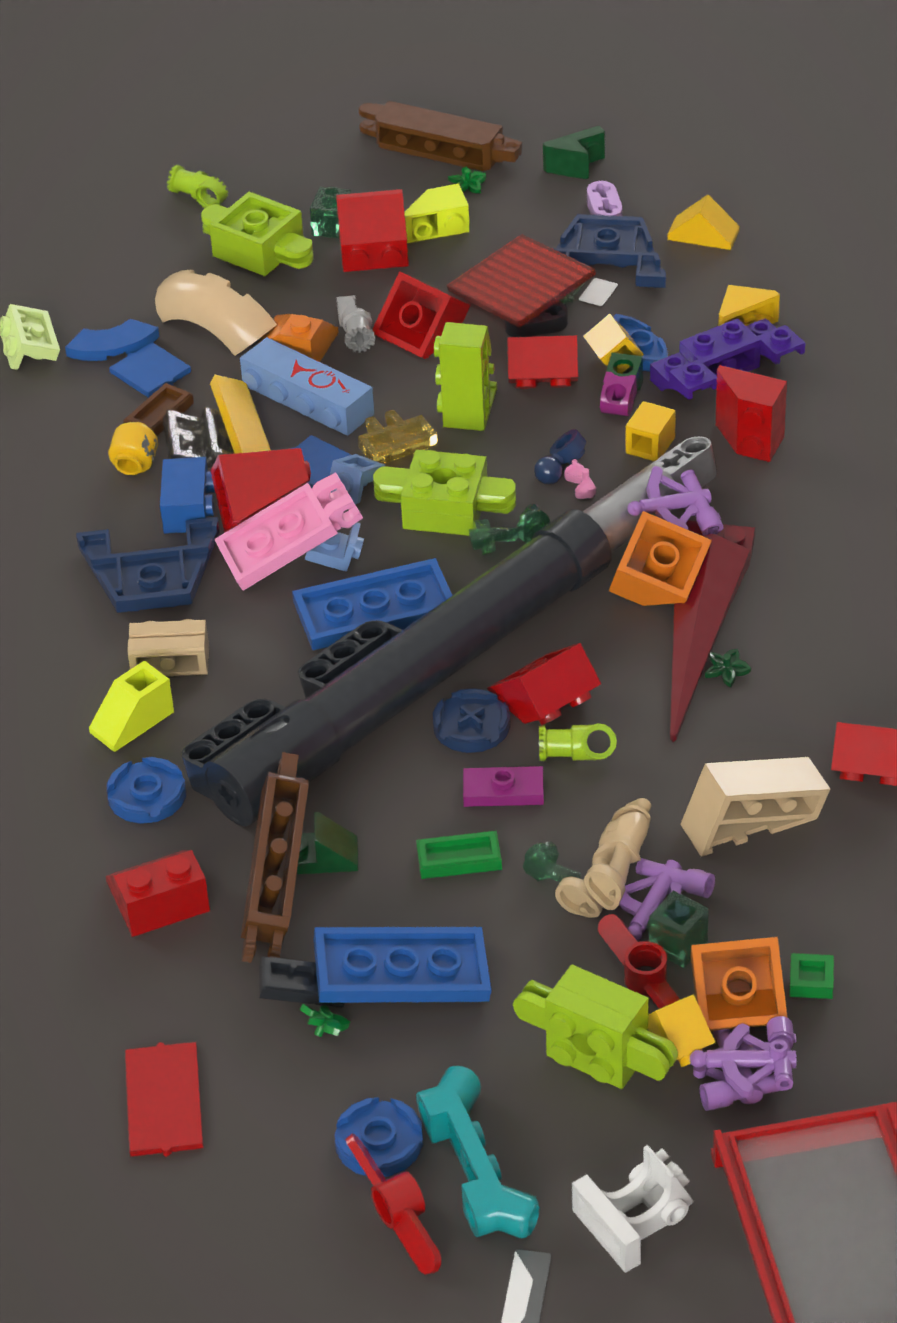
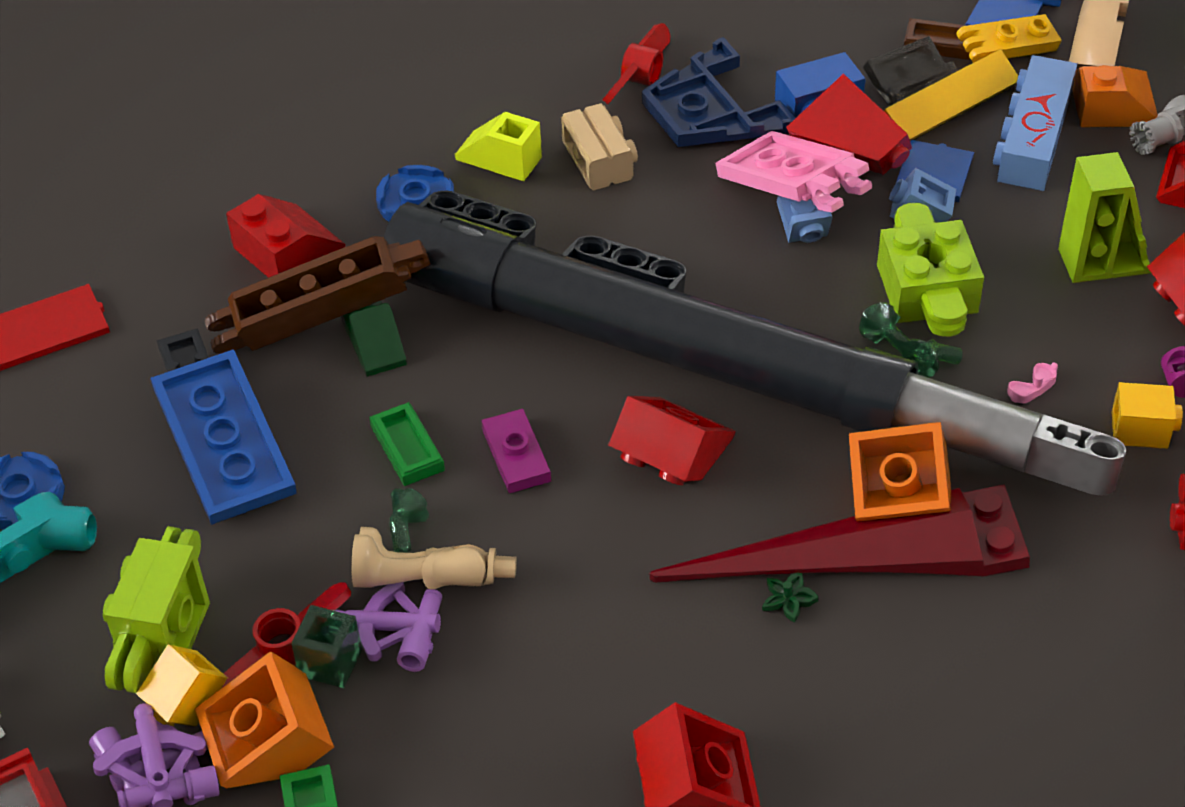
camera: 70 degrees right, 5 degrees up
yellow head [108,422,158,475] -> none
blue plate [292,558,452,650] -> none
green plant [300,1003,350,1037] -> none
clear yellow hinge [358,409,438,464] -> none
dark blue tile [432,688,510,753] -> none
dark blue plate [534,429,586,484] -> none
lime connector [539,724,617,761] -> none
medium lavender piece [627,466,723,536] -> none
tan wedge [681,757,830,857] -> none
none -> red piece [602,23,671,104]
none -> yellow hinge [956,14,1062,63]

